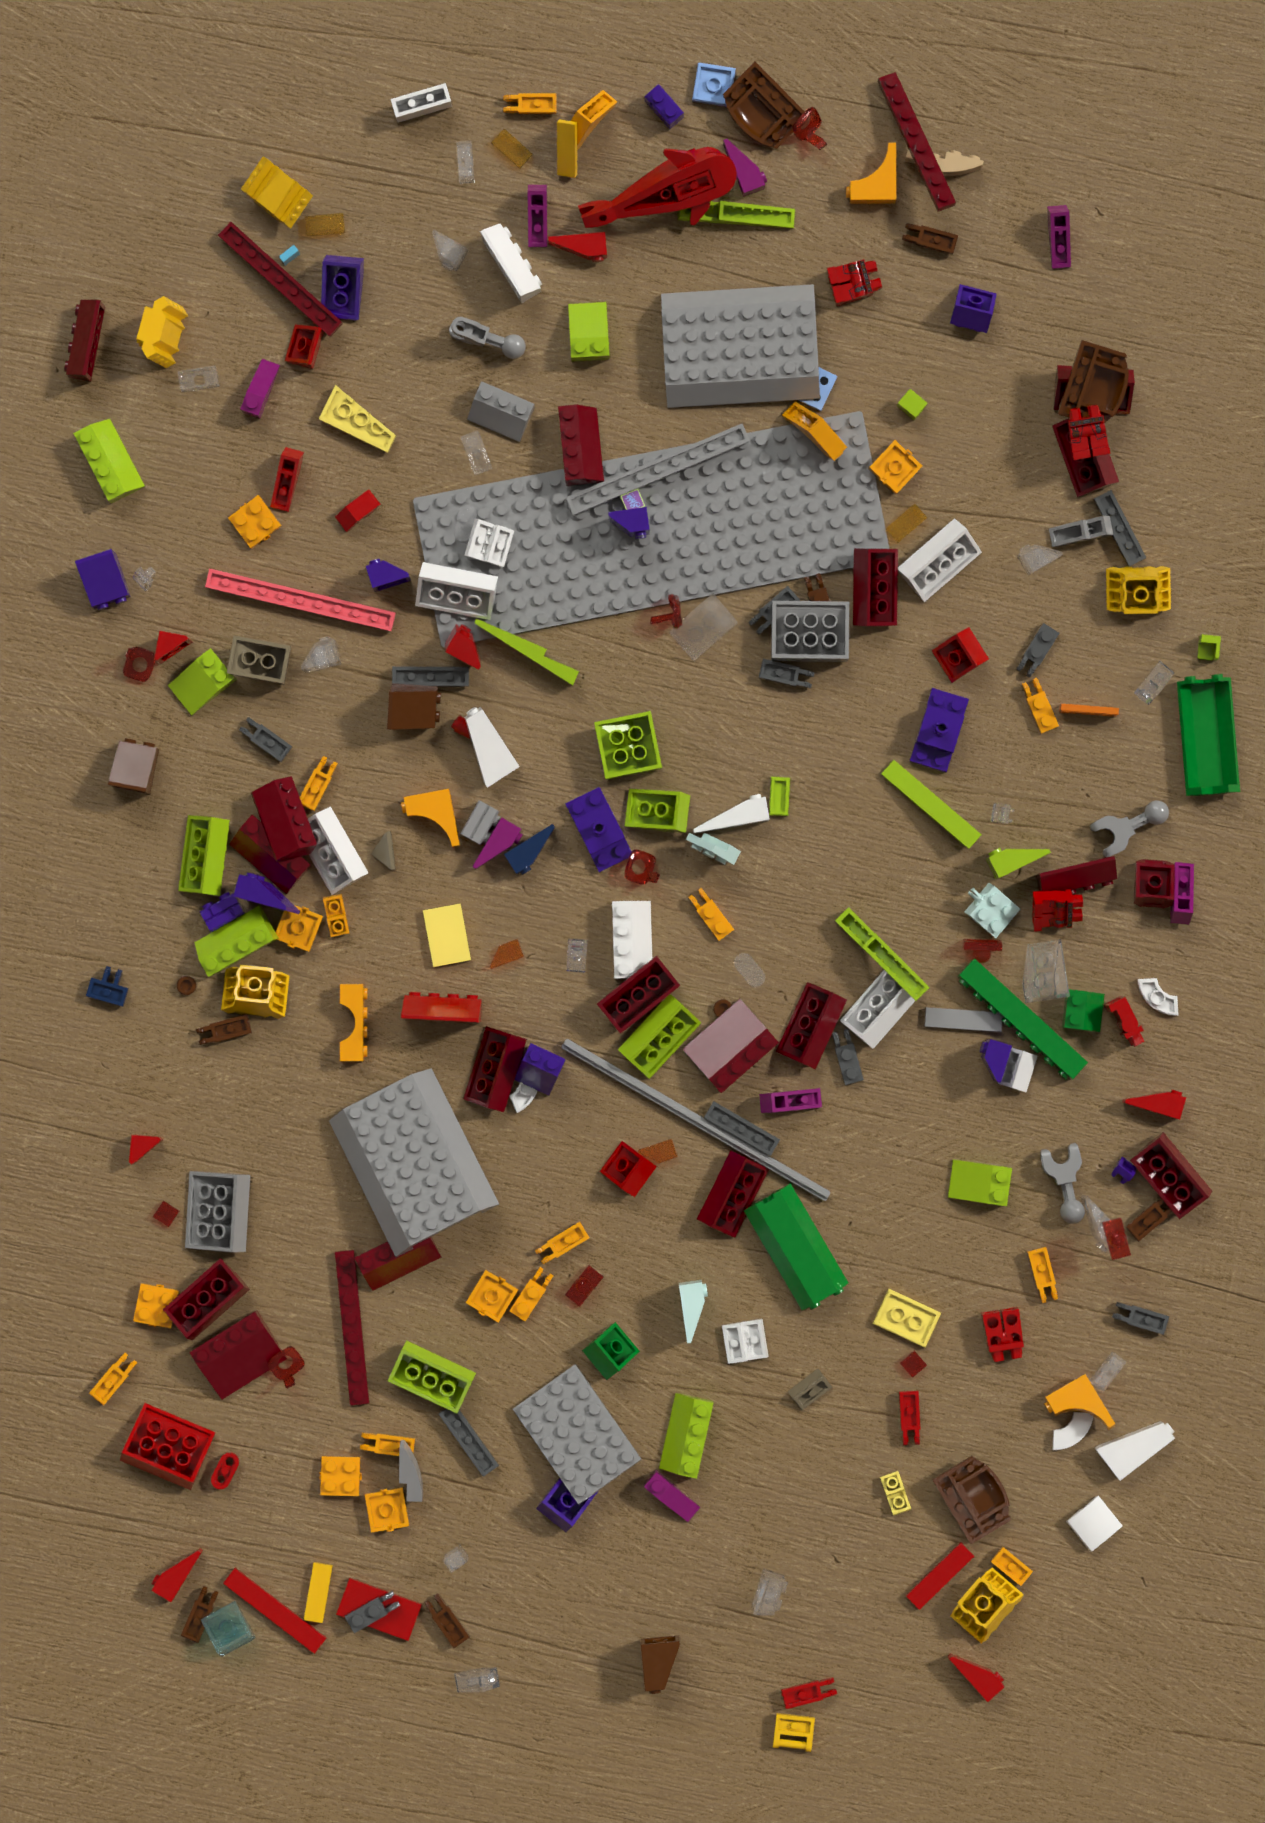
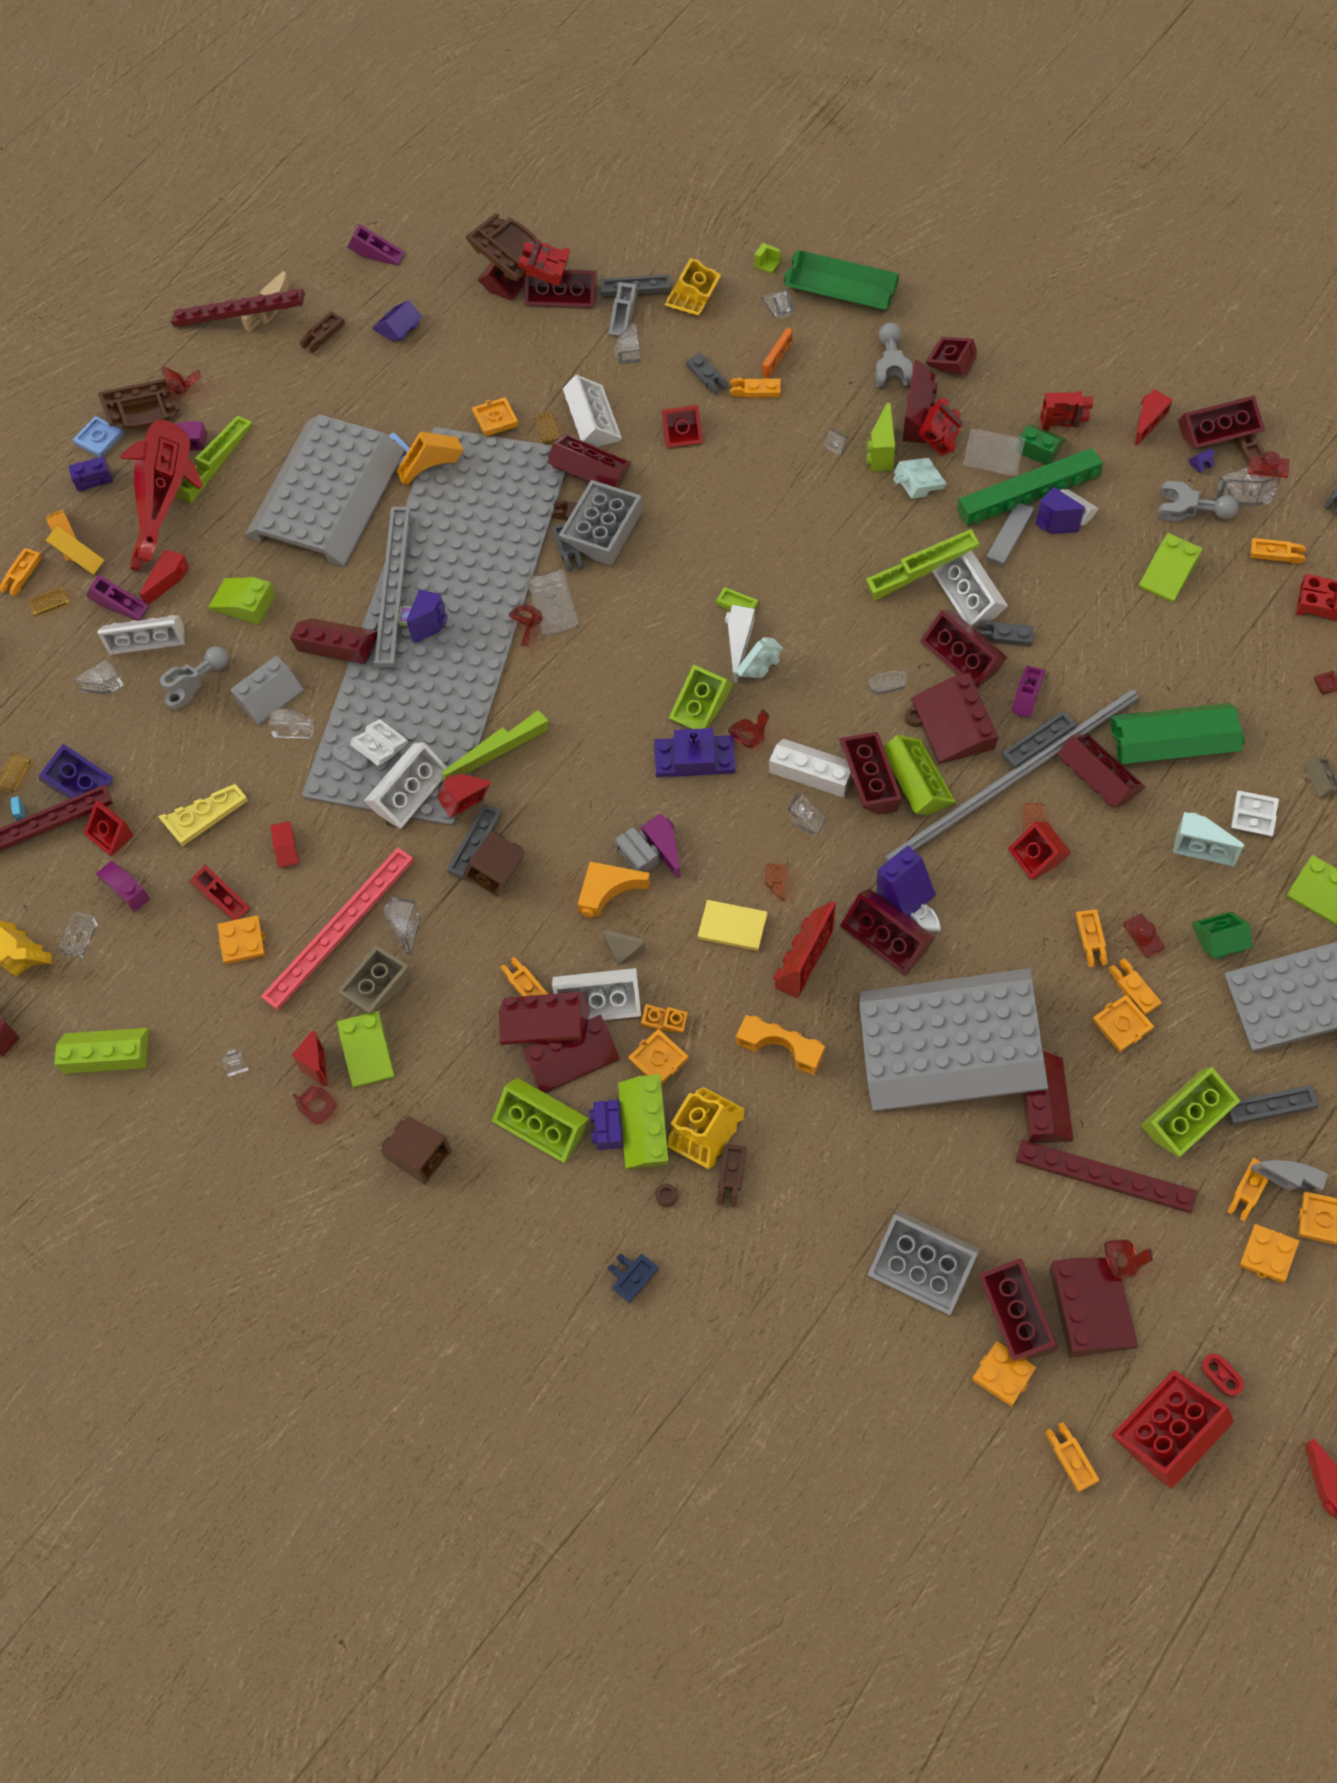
camera: 65 degrees left, 25 degrees down
dark purple slope [75,549,131,610] -> none
red slope [129,1134,163,1165] -> none
clear red tile [153,1201,180,1227] -> none
dark purple slope [233,872,300,914] -> none
dark grey hinge [239,717,292,762] -> none
dark purple slope [366,559,411,592] -> none
red cone [451,715,471,739] -> none
clear piece [456,141,475,184] -> none
white slope [464,707,520,788] -> none
dark blue slope [504,824,555,875] -> none
lime slope [594,711,662,780] -> none
light orange hinge [688,888,734,941] -> none
dark grey hinge [758,659,815,688] -> none
red hips [827,259,882,307] -> none
light orange arch [846,143,896,204] -> none
light yellow tile [873,1288,941,1348] -> none
lime slope [881,760,982,849] -> none
lime panel [897,389,928,420] -> none
dark purple brick [910,688,969,772] -> none
clear red tile [962,939,1003,963] -> none
white tile [1137,978,1178,1015] -> none
magenta slope [1170,862,1194,925] -> none

